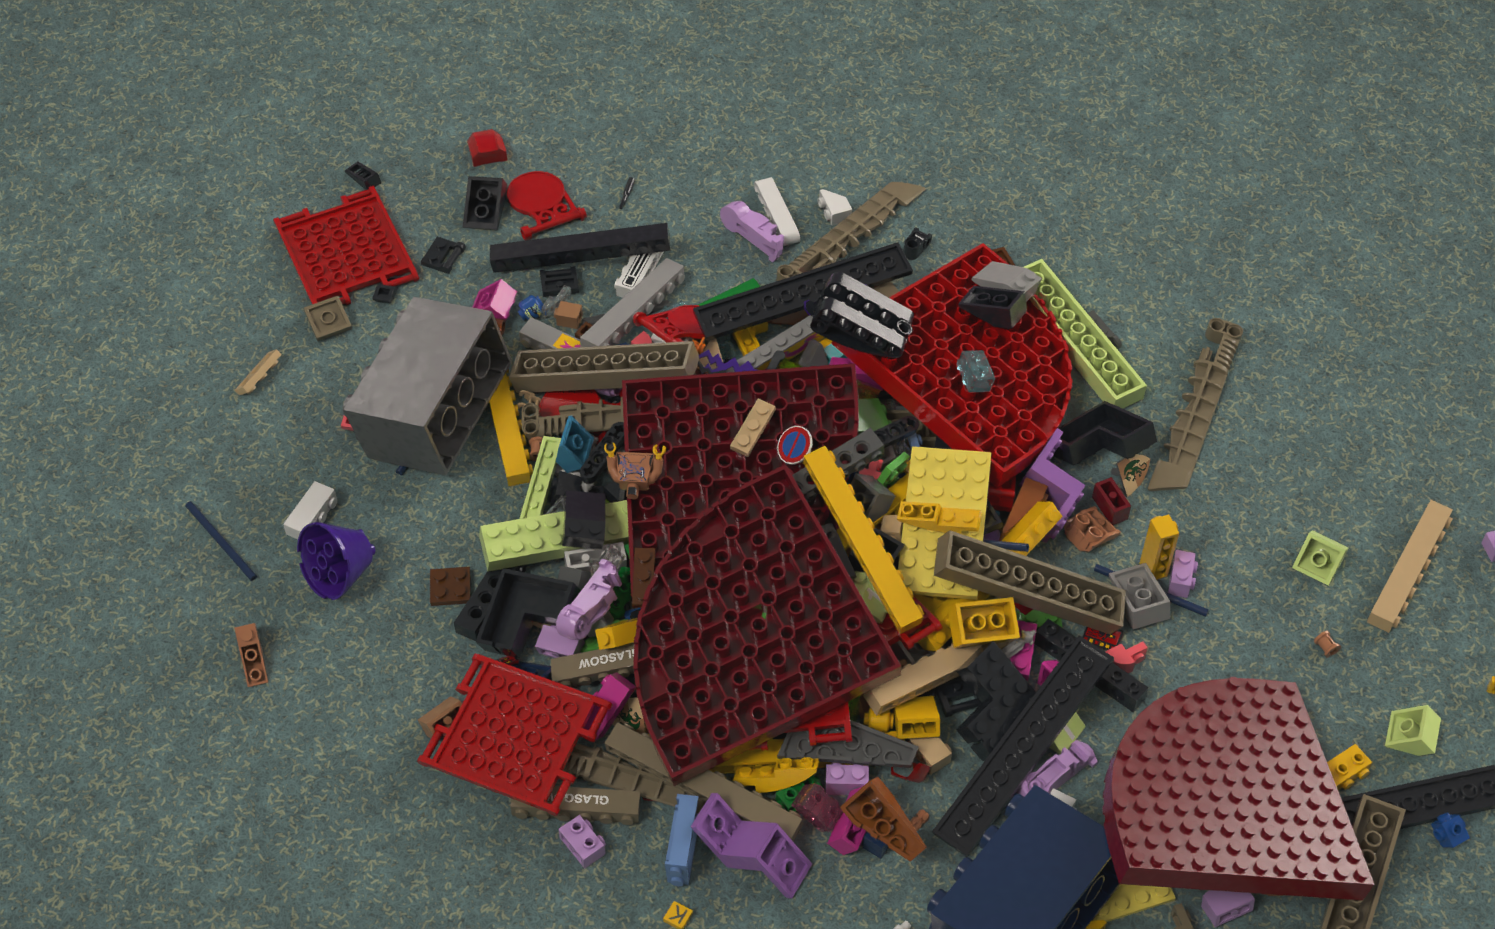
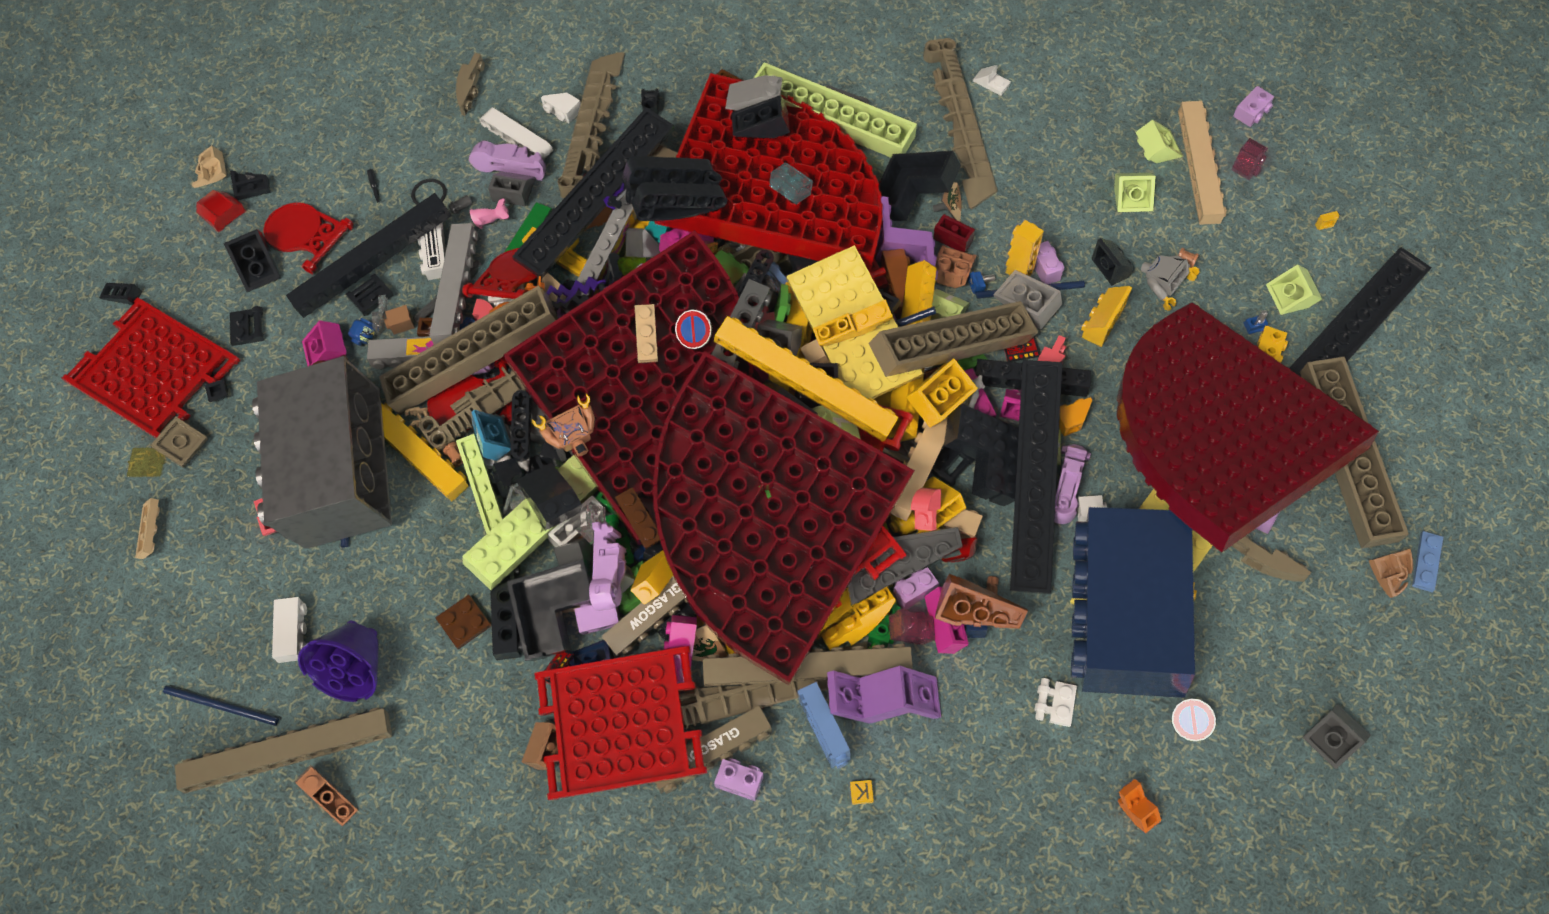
camera: 30 degrees left, 10 degrees up
blue brick [1431,813,1470,848] -> none
none -> clear yellow piece [127,448,165,477]
none -> dark tan brick [175,708,392,794]
none -> tan slope [192,145,227,188]
none -> black wing [230,170,271,200]
none -> black piece [411,179,447,205]
none -> dark grey pin [448,195,472,214]
none -> dark tan slope [456,53,485,116]
none -> bright pink animal [470,198,509,229]
none -> dark grey slope [488,171,535,207]
none -> coral brick [911,488,941,531]
none -> yellowish green slope [931,289,969,320]
none -> blue piece [968,272,995,294]
none -> white slope [973,65,1011,96]
none -> light orange slope [1059,397,1092,436]
none -> yellow slope [1081,286,1132,347]
none -> black slope [1092,238,1133,286]
none -> yellowish green slope [1136,119,1183,163]
none -> light grey torso [1141,255,1199,311]
none -> clear pink brick [1232,138,1268,180]
none -> blue piece [1243,310,1268,334]

